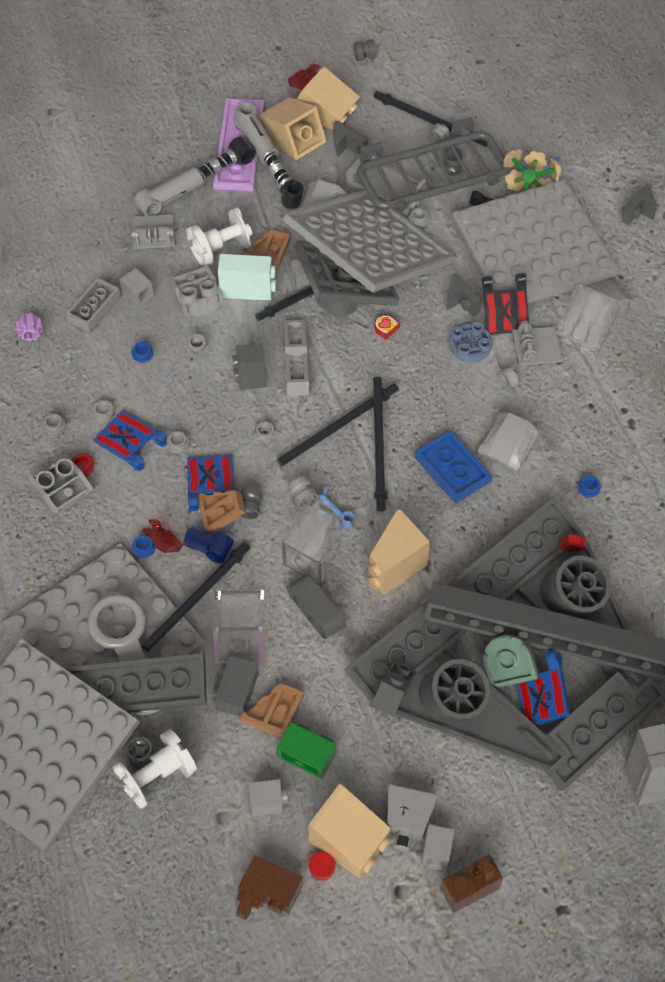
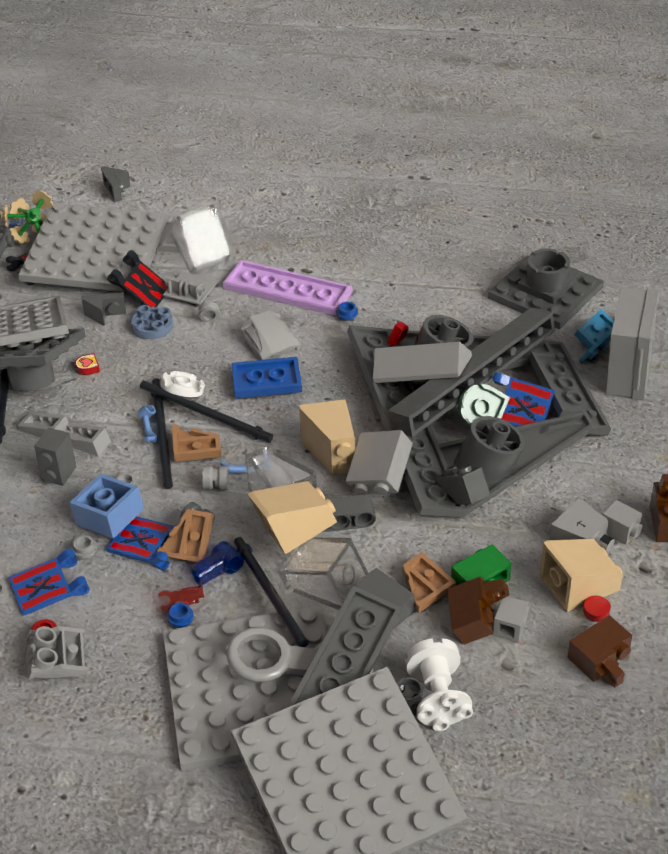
camera: 60 degrees left, 15 degrees down
none -> medium blue brick [69,474,144,539]
none -> medium blue piece [138,405,158,443]
none -> white tile [160,371,205,397]
none -> medium nougat wing [172,424,222,462]
none -> lavender tile [223,260,352,316]
none -> tan slope [248,481,337,555]
none -> light grey brick [346,430,413,495]
none -> light grey slope [373,342,472,383]
none -> reddish brown hinge [448,576,510,645]

